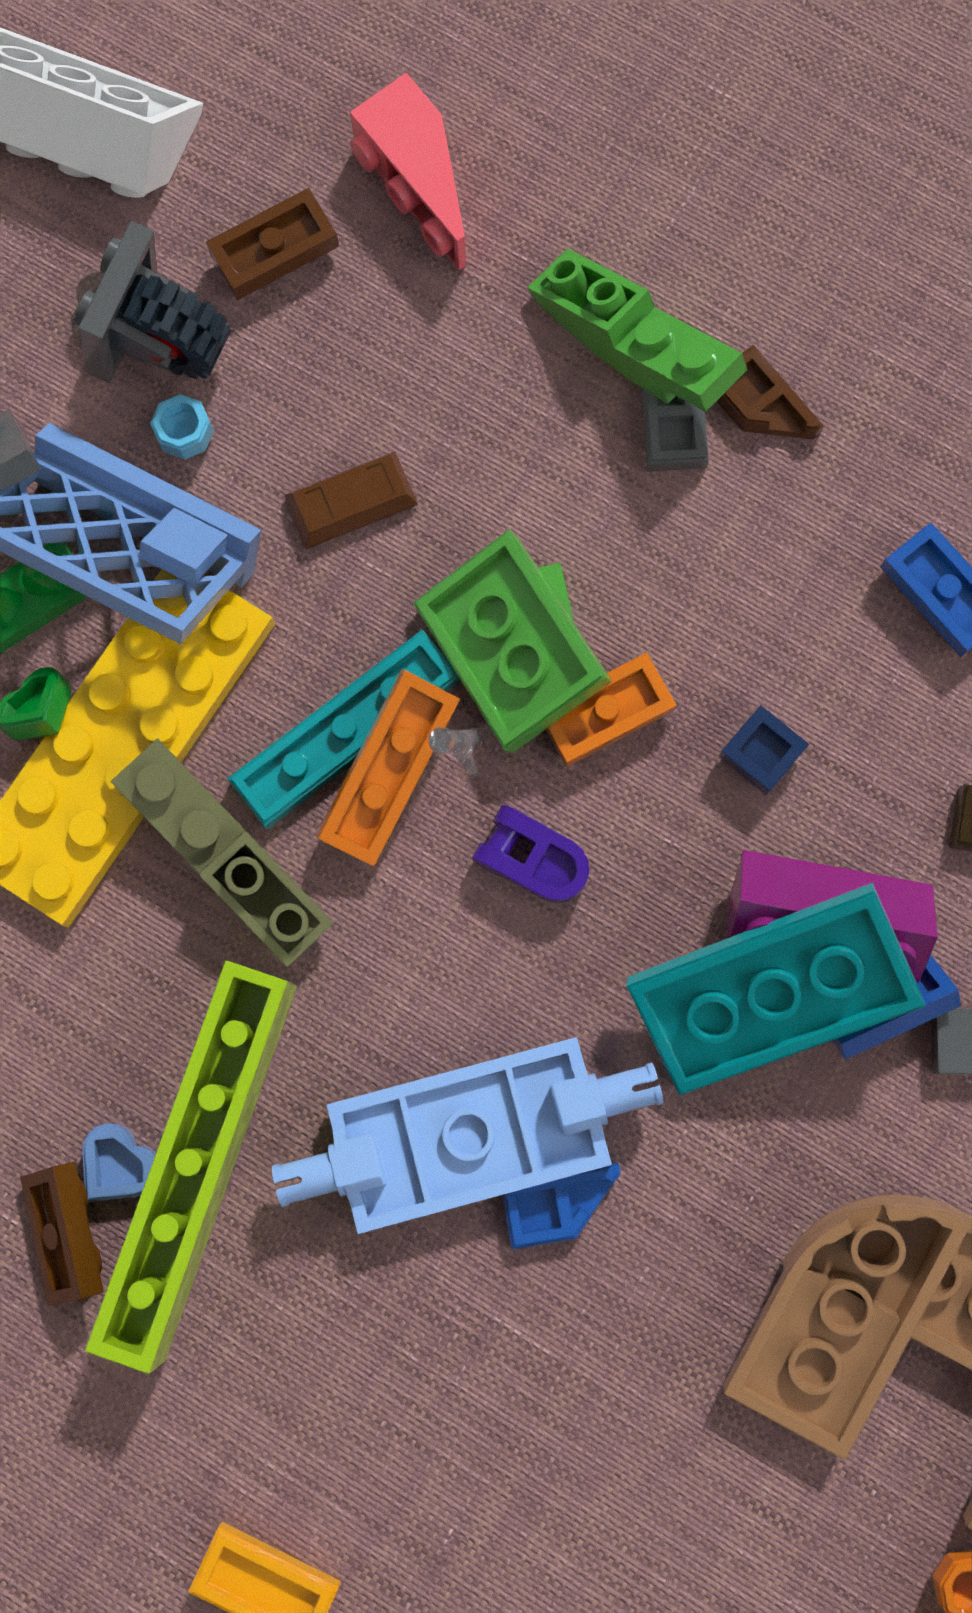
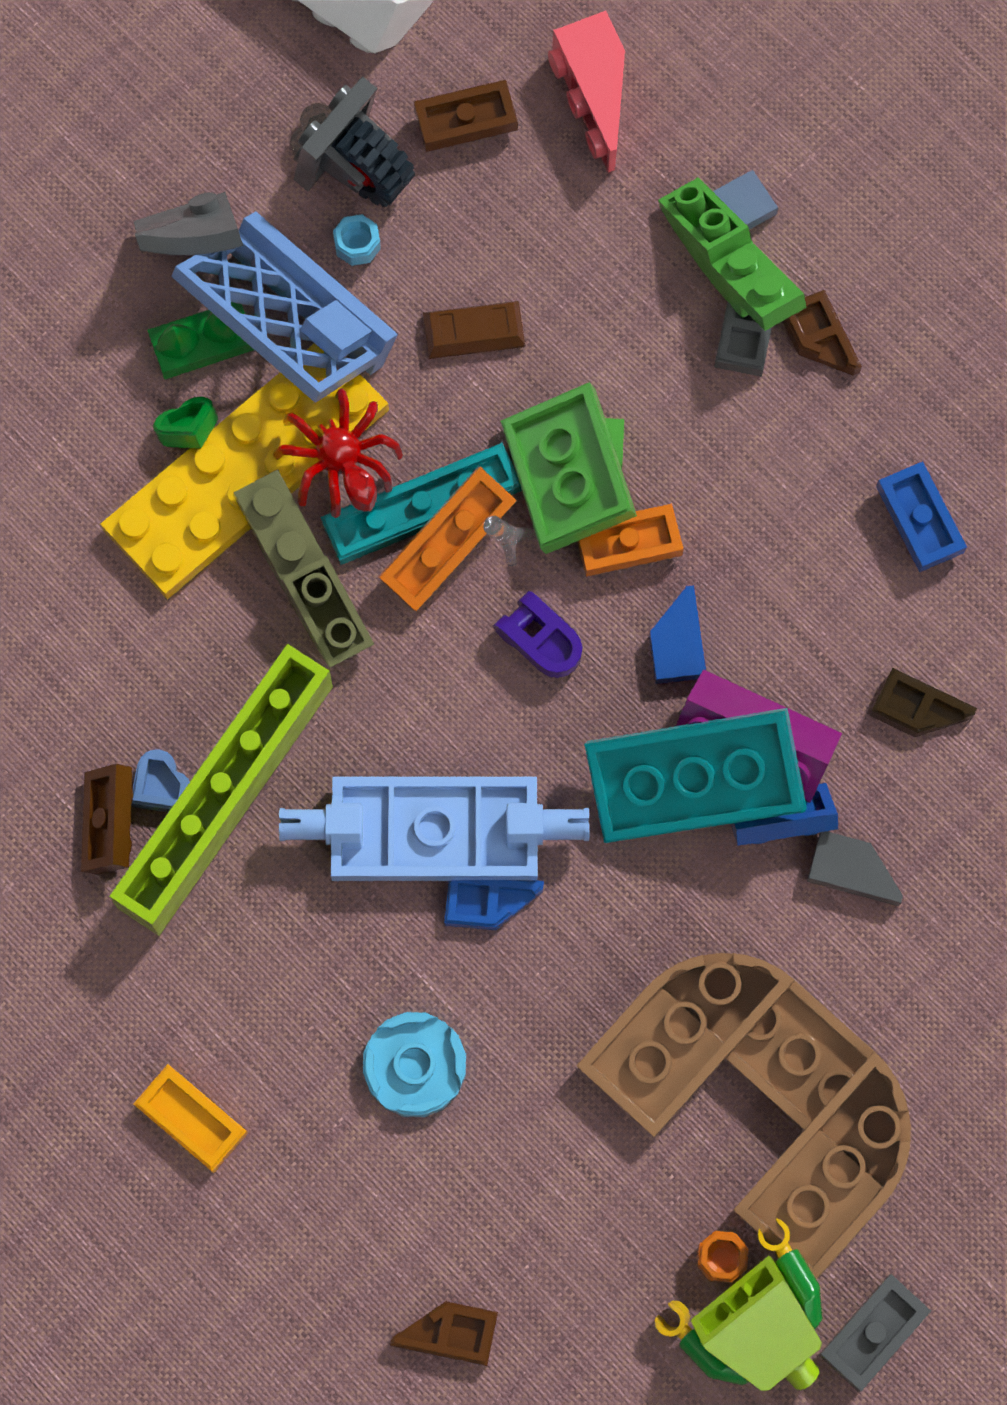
camera: 10 degrees right, 5 degrees down
dark blue plate [718,705,809,795] -> none
none -> red animal [273,388,403,518]
none -> medium azure tile [363,1012,466,1117]
none -> blue tile [649,585,706,684]
none -> sand blue tile [713,170,778,230]

